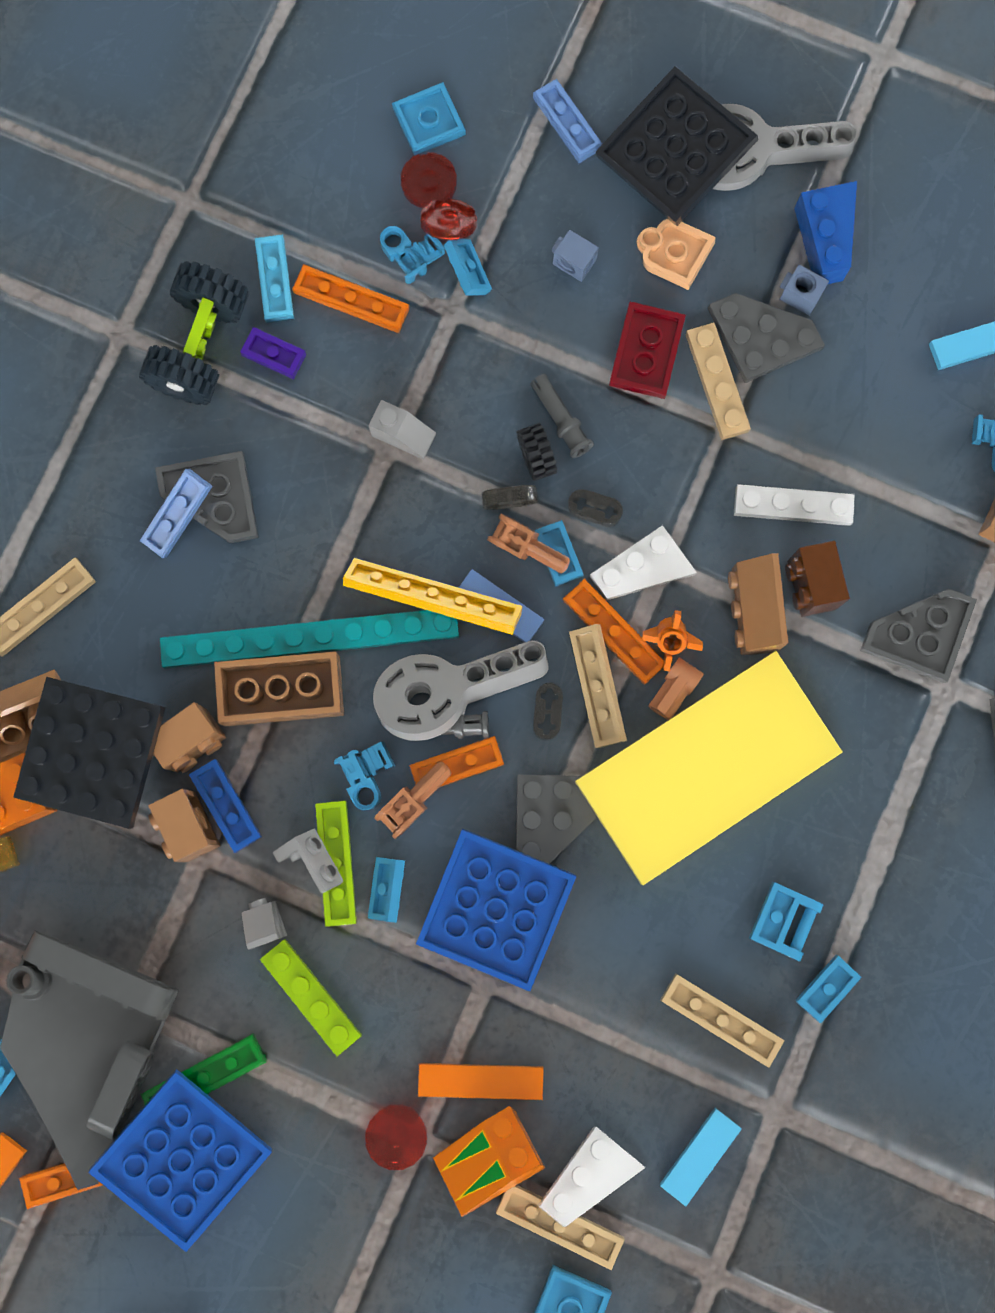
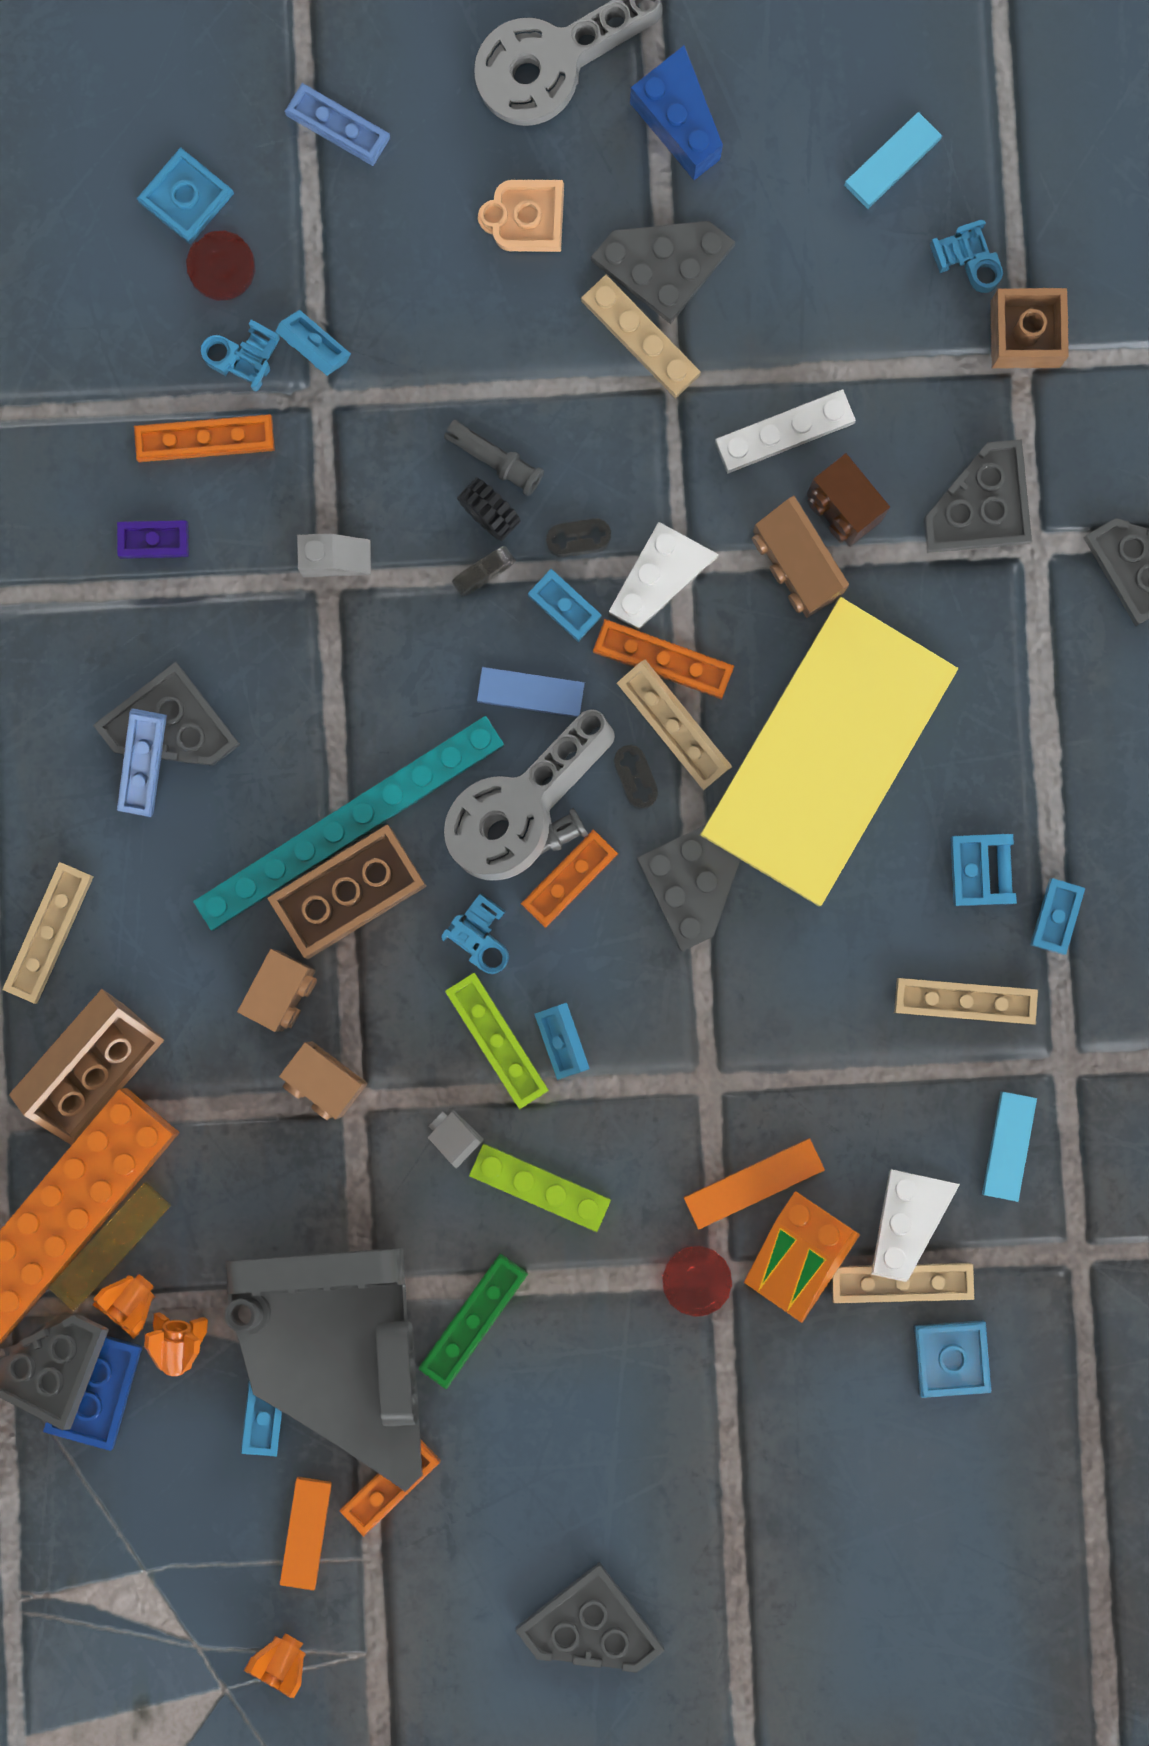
camera: 25 degrees left, 5 degrees up
black plate [13,677,166,829] -> none
blue plate [88,1069,272,1252] -> none
black plate [139,261,249,405] -> none
blue plate [189,759,262,853] -> none
medium azure tile [255,234,294,323] -> none
light grey bracket [273,828,343,893] -> none
yellow plate [343,558,523,635] -> none
nougat connector [374,762,452,840] -> none
blue plate [416,829,576,991] -> none
clear red tile [420,199,477,240] -> none
nougat connector [487,513,570,573] -> none
sand blue brick [552,230,599,282] -> none
black plate [595,66,758,226] -> none
dark red plate [609,301,686,399] -> none
orange brick [642,610,703,672] -> none
nougat piece [648,657,704,720] -> none
sand blue brick [779,265,829,316] -> none

